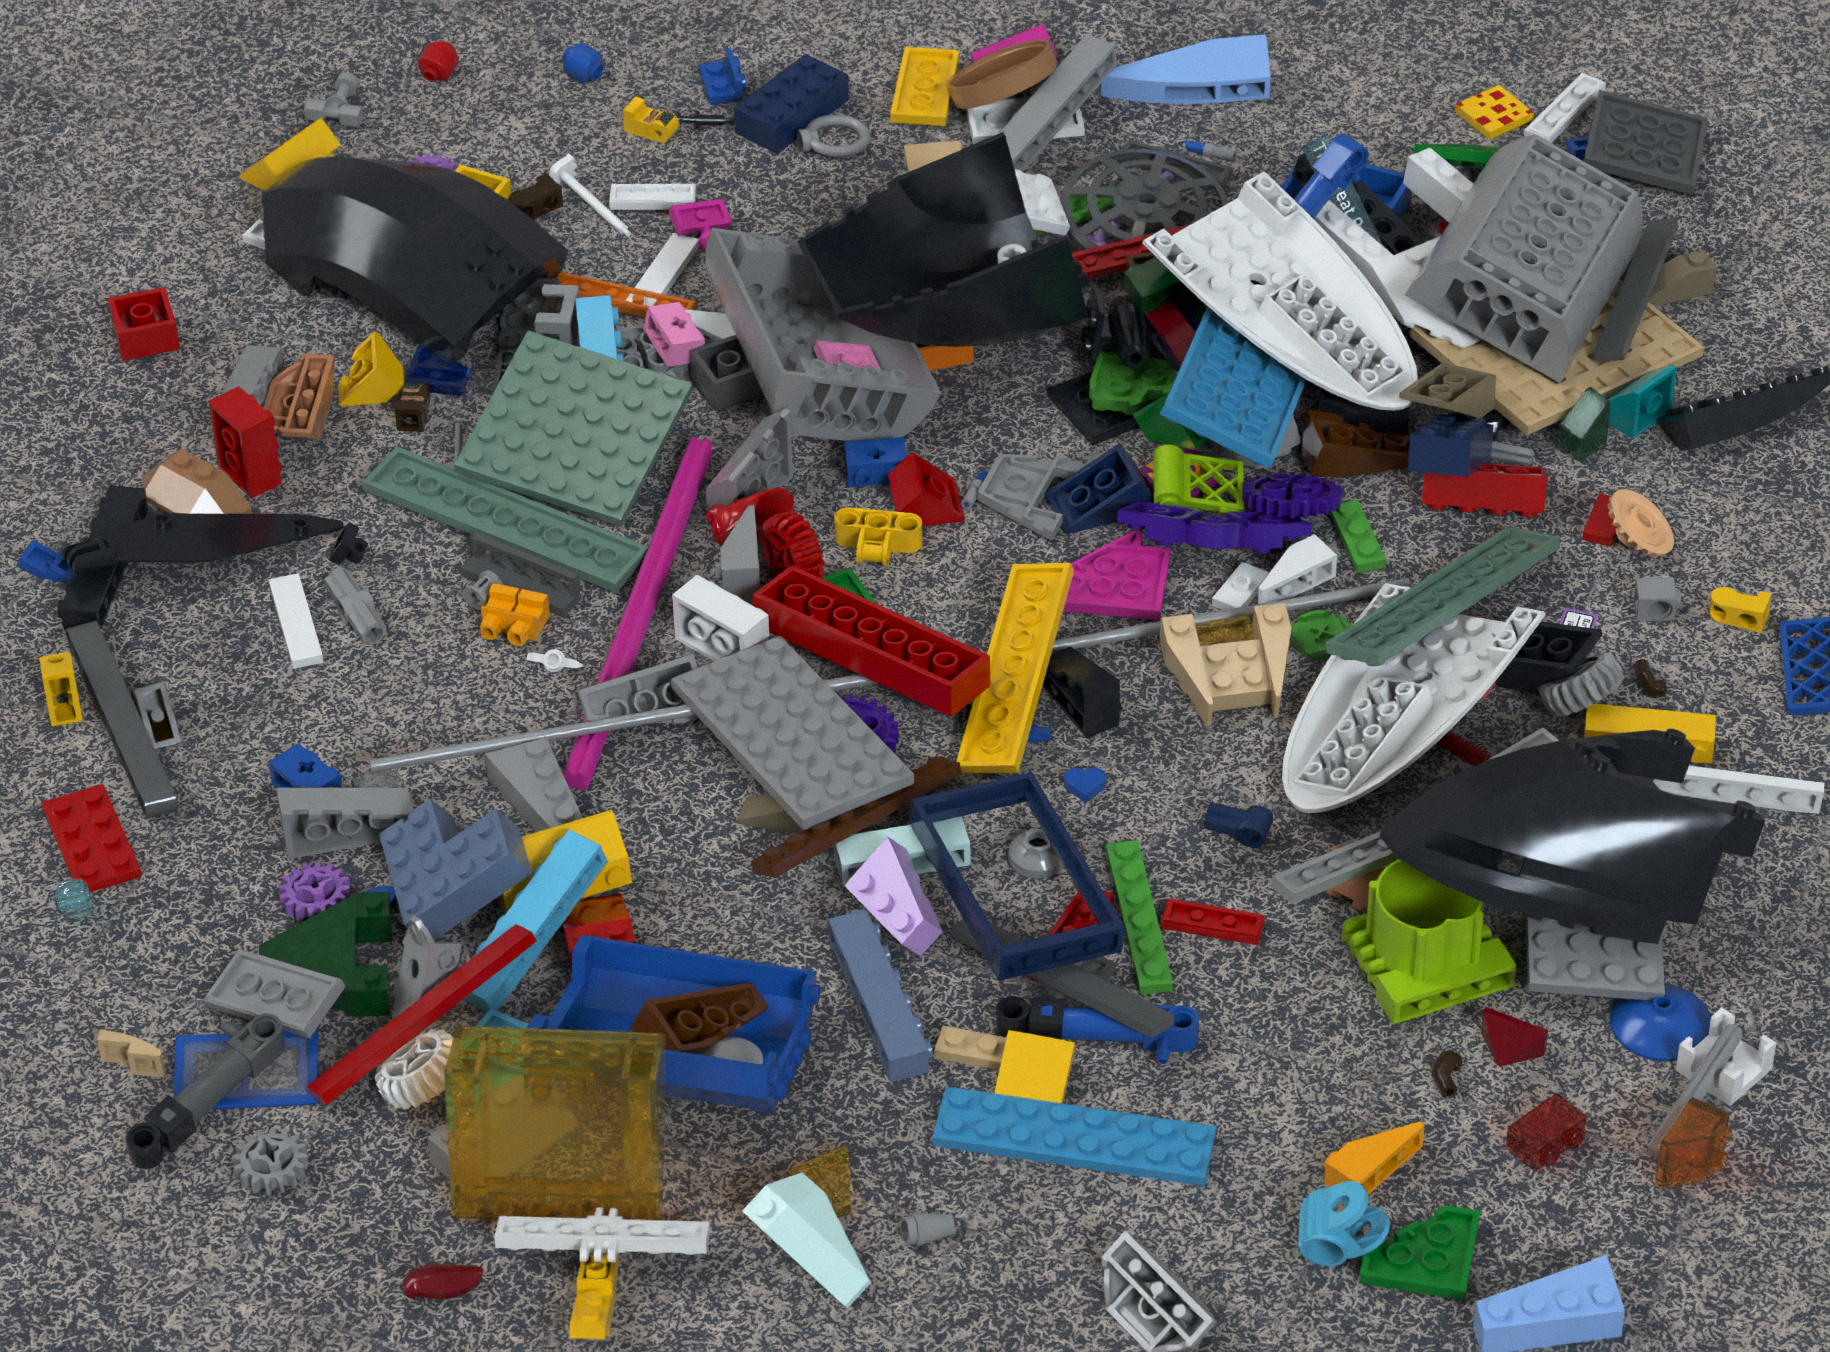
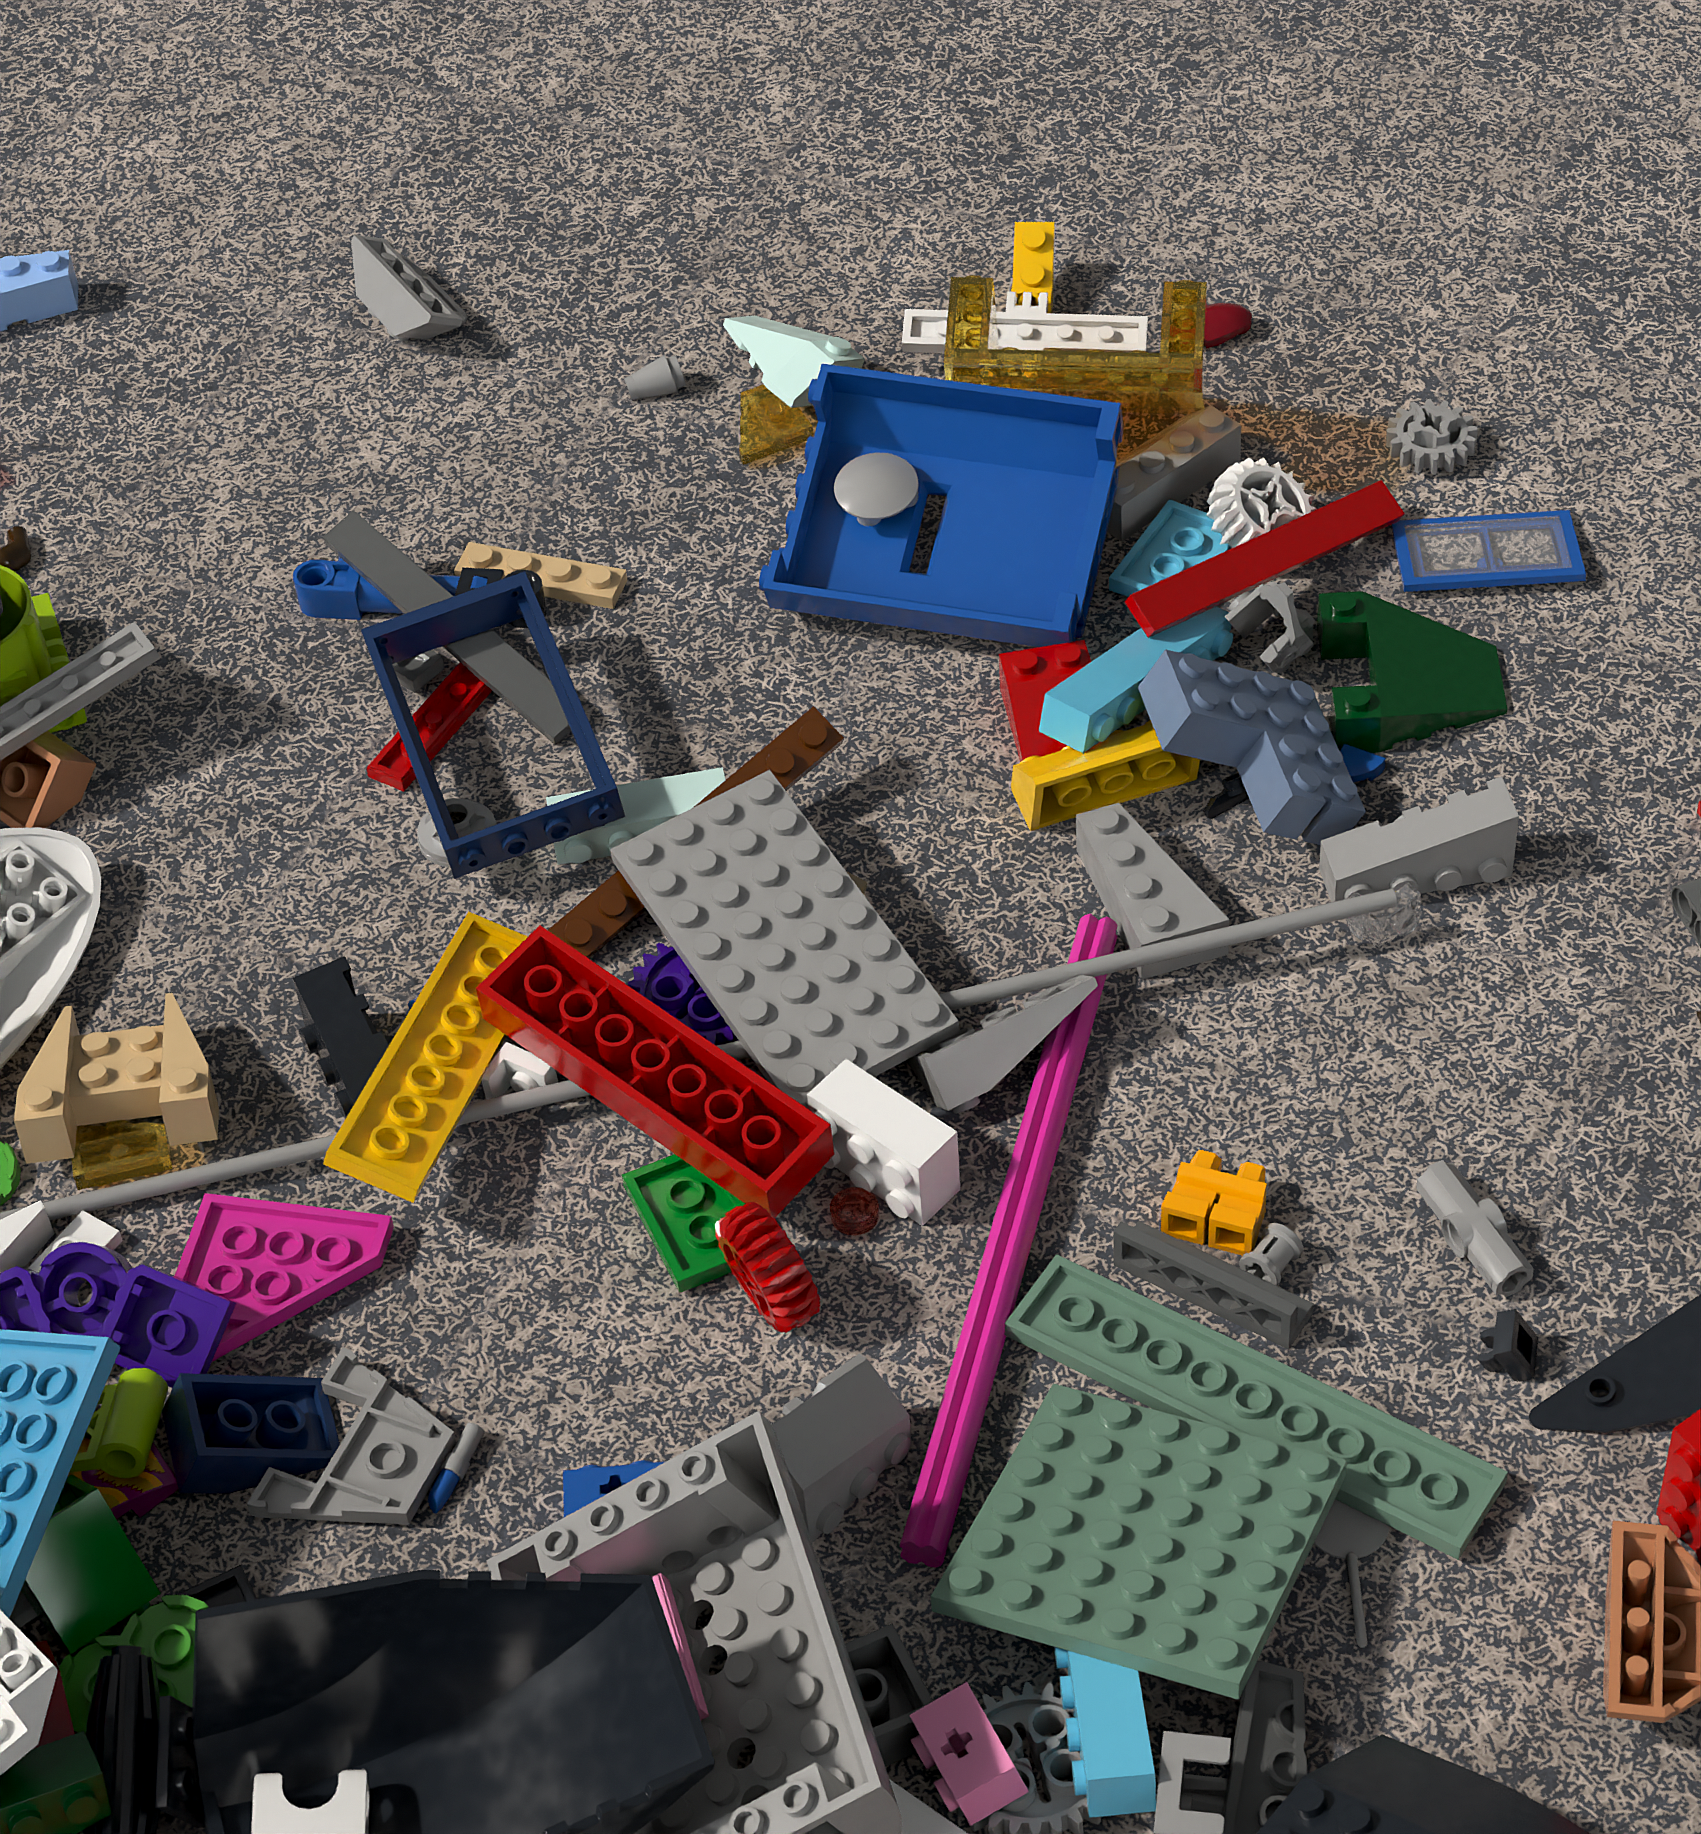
camera: 175 degrees left, 5 degrees up
tan slope [97,1030,165,1077] -> none
dark grey piece [126,1013,285,1169] -> none
light grey piece [203,949,345,1039] -> none
white tile [268,573,324,669] -> none
blue brick [268,743,342,788] -> none
medium lavender gear [279,861,351,922] -> none
yellow slope [338,331,404,406] -> none
dark brown leg [394,382,431,432] -> none
clear blue wing [404,344,469,396] -> none
white piece [527,649,583,672] -> none
reddish brown wedge [630,982,769,1053] -> none
red hair [706,487,795,546] -> none
light grey slope [715,505,760,606] -> none
sand blue brick [828,910,933,1082] -> none
yellow piece [834,508,922,566] -> none
lavender wedge [844,836,943,956] -> none
red slope [888,452,965,526] -> none
dark azure plate [932,1086,1216,1186] -> none
yellow tile [994,1030,1076,1103] -> none
blue tile [1064,767,1106,803] -> none
bright green plate [1106,840,1173,995] -> none
red tile [1161,898,1265,945] -> none
dark blue piece [1204,802,1274,849] -> none
medium azure piece [1298,1181,1390,1266] -> none
light orange slope [1324,1122,1425,1195] -> none
green plate [1359,1205,1481,1301] -> none

